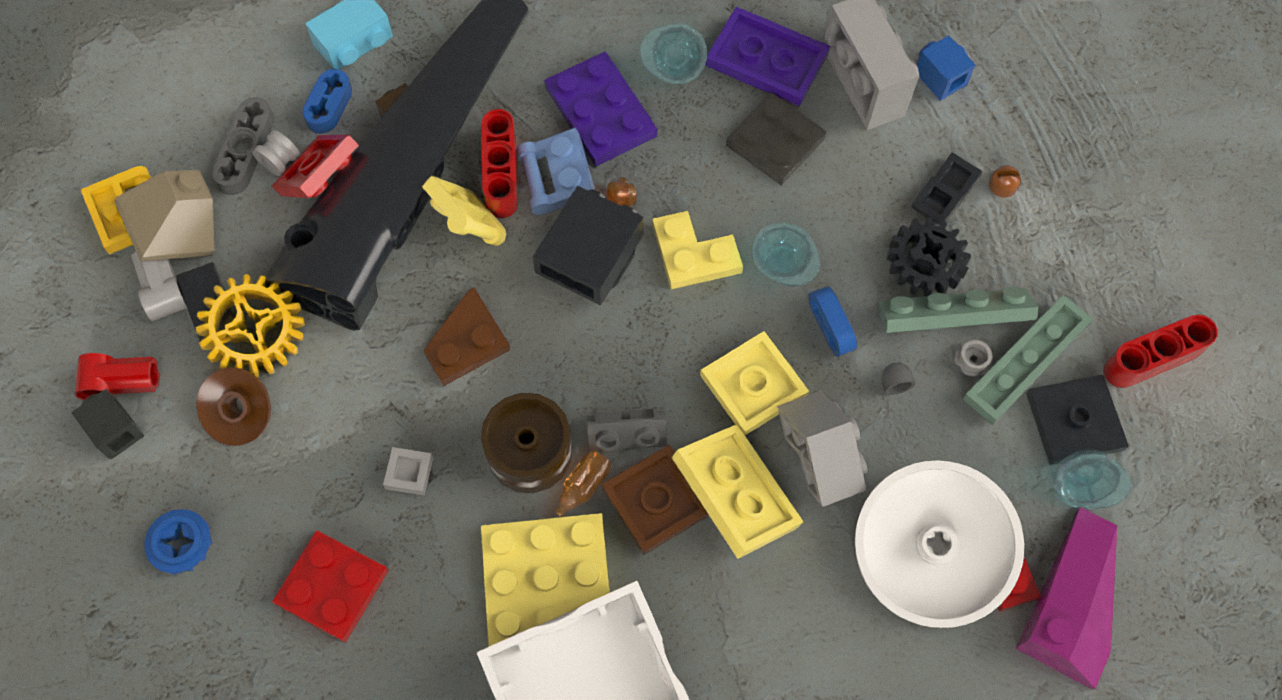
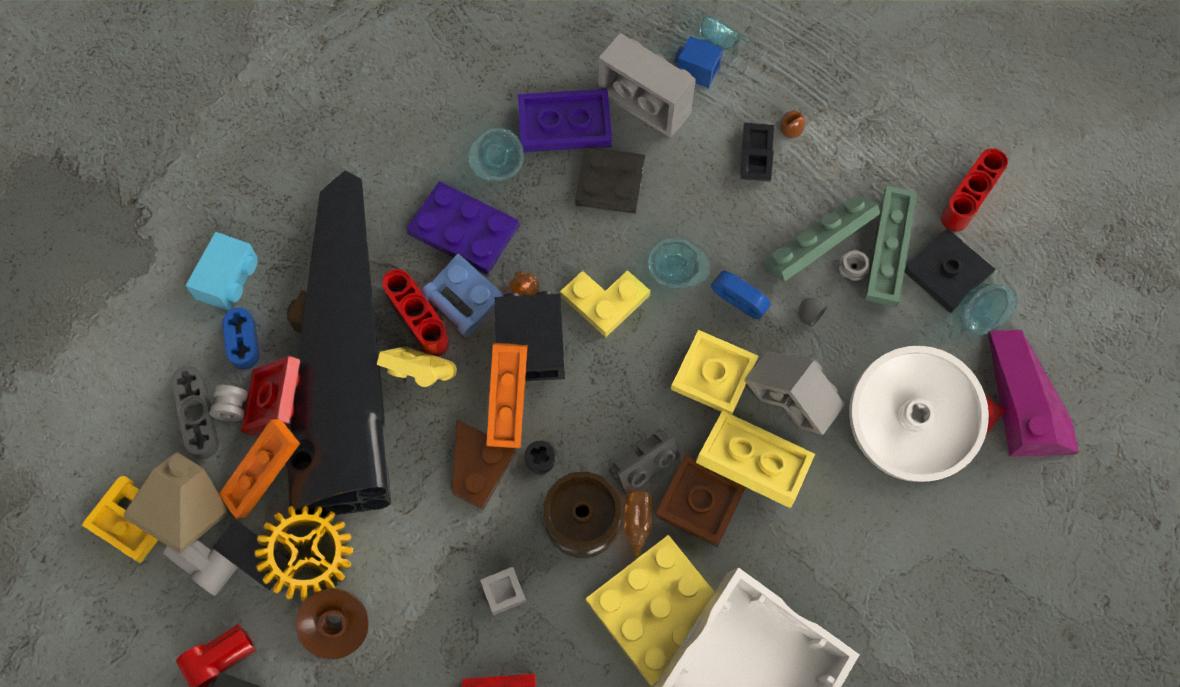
camera: 30 degrees left, 0 degrees up
black gear [887,217,971,297] -> none
none -> orange plate [219,419,300,519]
none -> orange plate [486,343,528,448]
none -> black bush [525,441,555,474]
none -> clear light blue piece [700,11,750,50]

